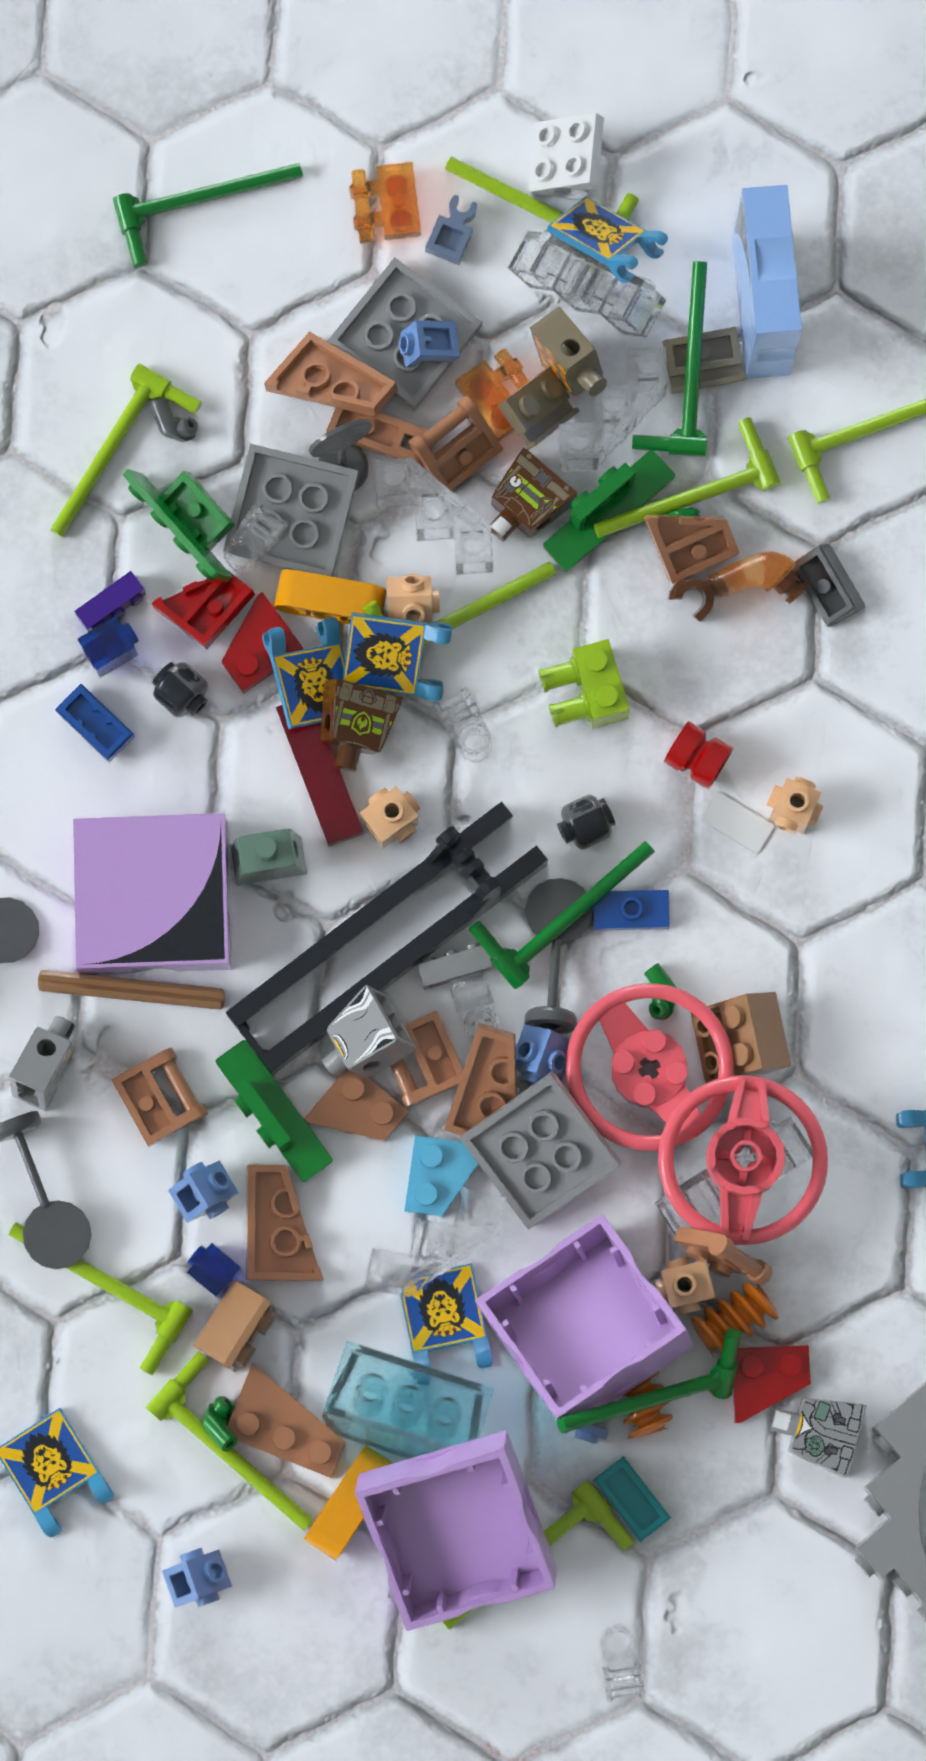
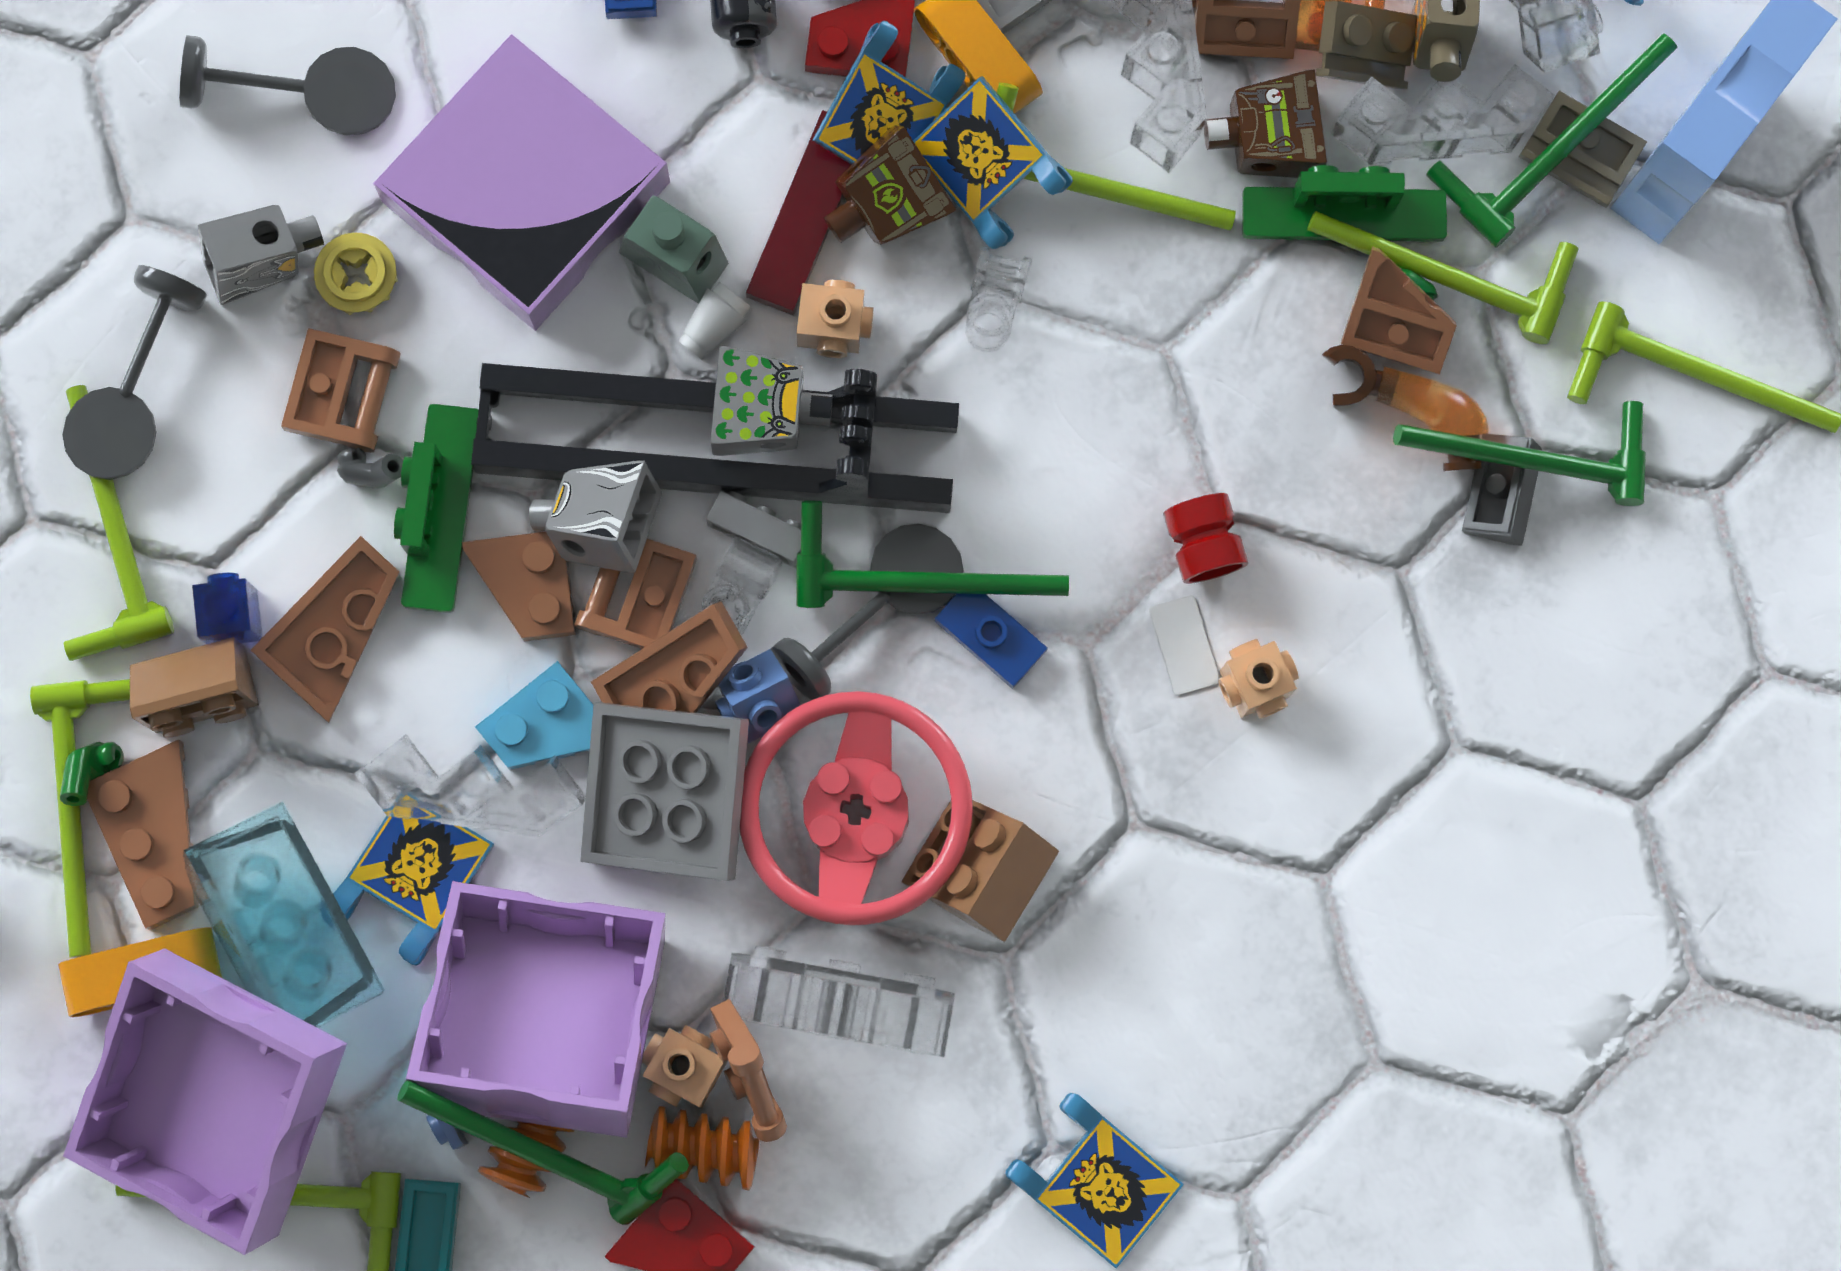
camera: 35 degrees right, 0 degrees up
medium nougat axle [38,970,225,1010] -> none
medium blue brick [168,1160,239,1223] -> none
light nougat brick [387,574,440,623] -> none
lime brick [538,639,630,729] -> none
black head [557,794,616,850] -> none
green arm [644,963,677,1020] -> none
coral piece [658,1075,828,1245] -> none
none -> light yellow gear [314,233,398,315]
none -> dark grey arm [337,448,403,489]
none -> white cone [678,281,751,360]
none -> light grey torso [710,346,833,456]
none -> green bar [1393,401,1646,506]

